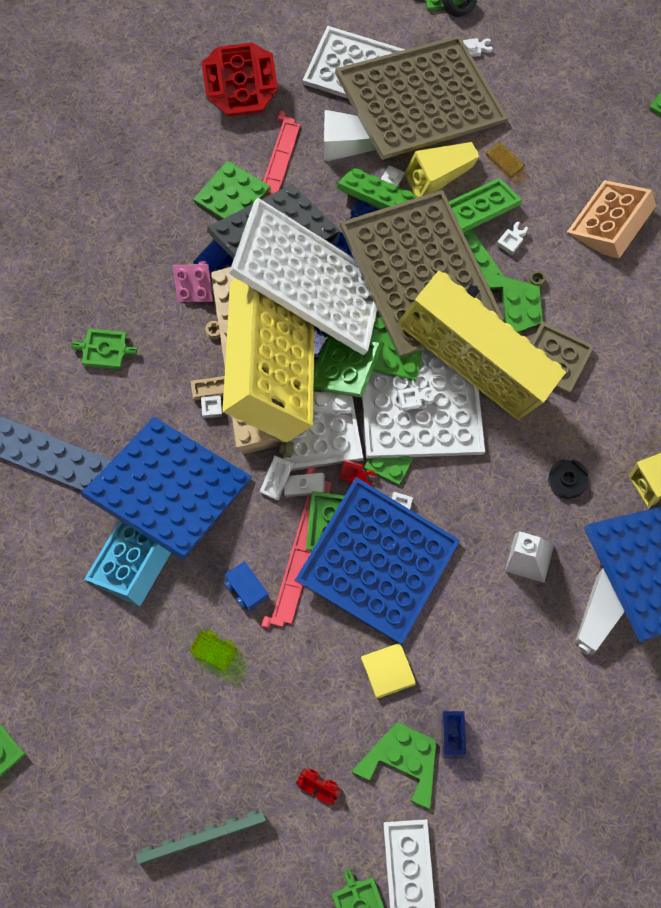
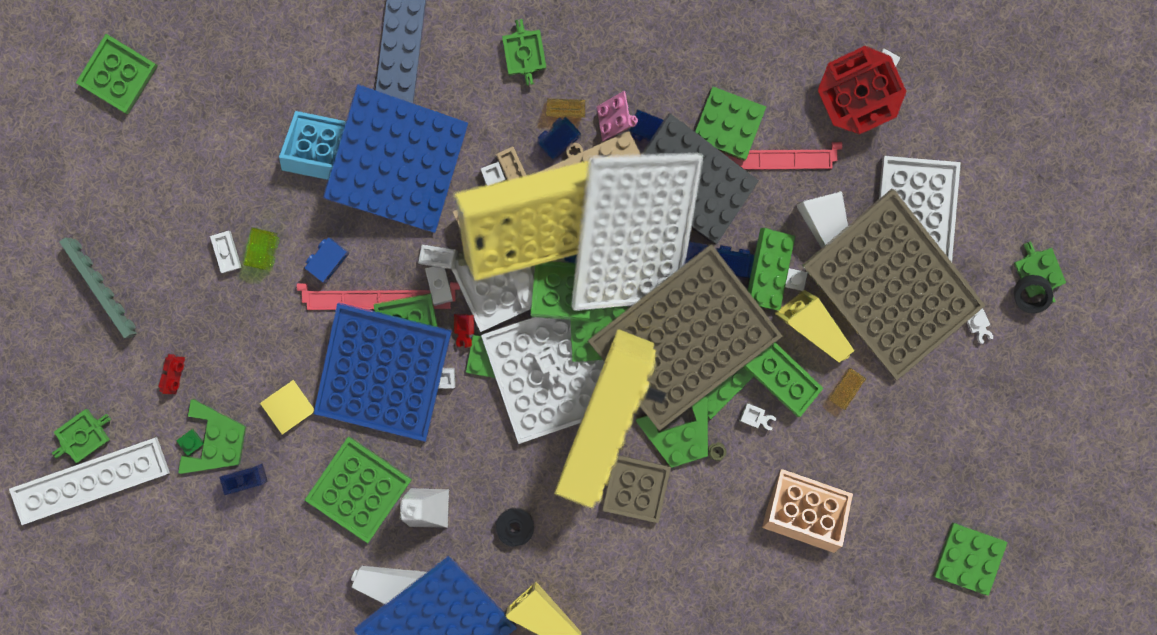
camera: 75 degrees right, 20 degrees up
none -> green plate [176,429,204,456]
none -> white plate [210,231,242,273]
none -> bright green plate [305,436,412,543]
none -> clear blue brick [537,117,581,161]
none -> clear yellow plate [546,99,585,118]

